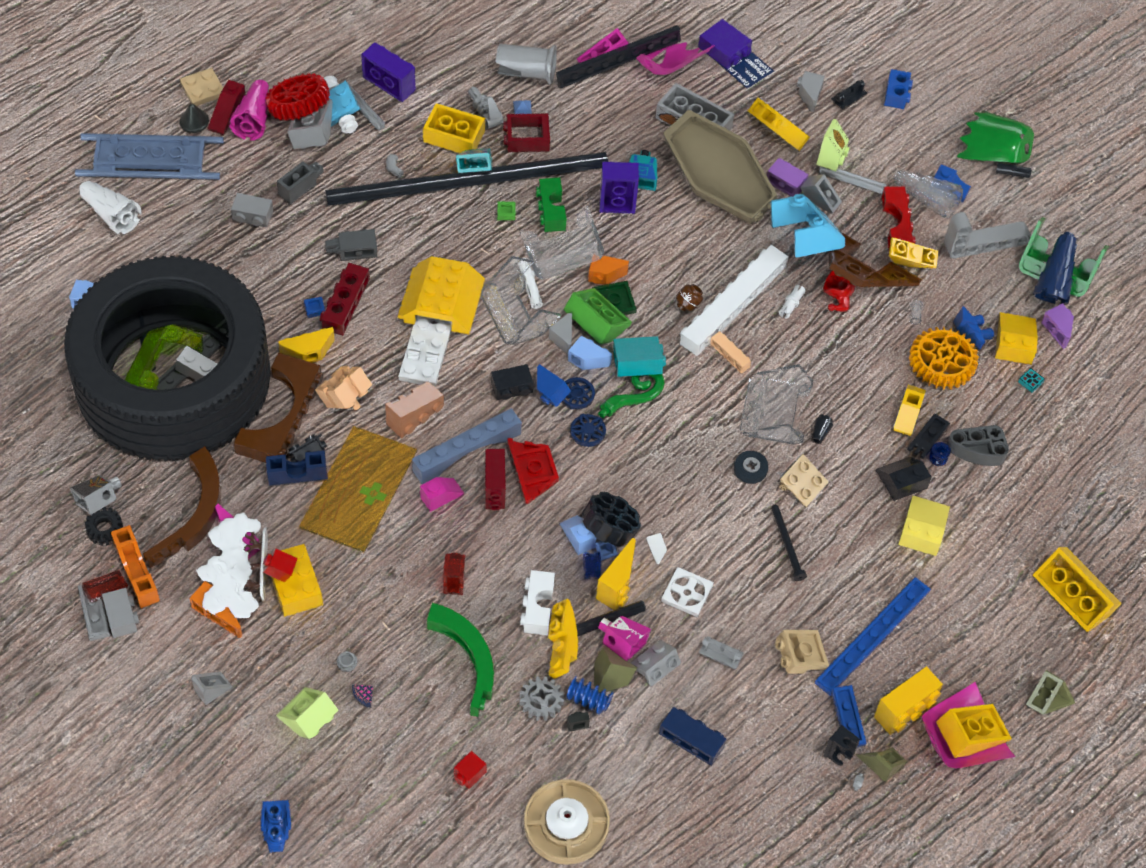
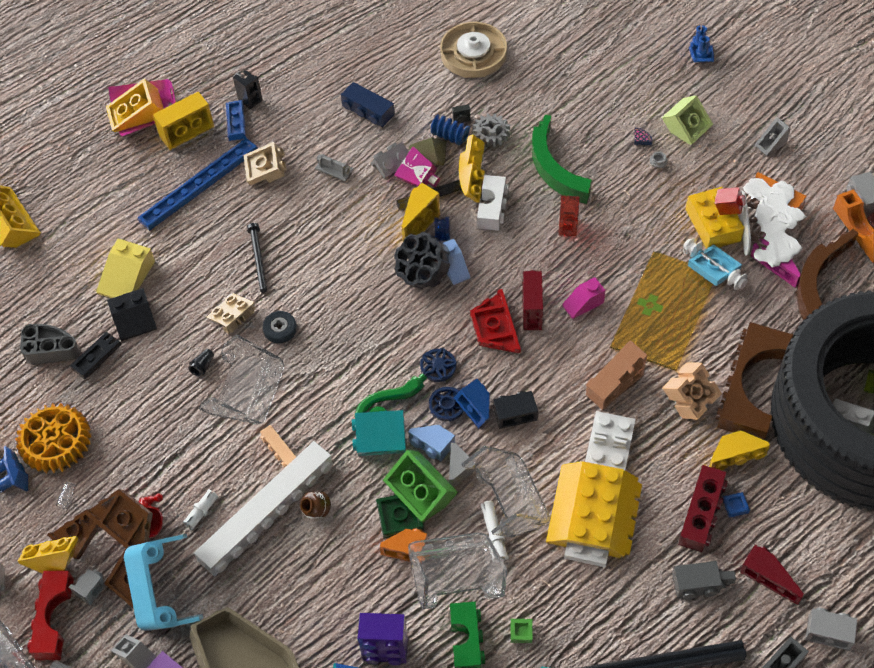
camera: 170 degrees left, 0 degrees up
dark blue arch [266,450,328,486] -> none
black hinge [286,434,327,462] -> none
sand blue arch [412,408,522,484] -> none
red brick [454,750,487,789] -> none
white sticker [647,533,667,564] -> none
white piece [661,567,714,617] -> none
olive slope [855,747,908,783] -> none
yellow slope [893,384,926,436] -> none
clear blue wheel [929,442,951,466] -> none
olive slope [1026,670,1076,715] -> none
none -> light grey brick [69,569,106,605]
none -> medium azure plate [683,238,748,290]
none -> dark red slope [740,544,804,605]

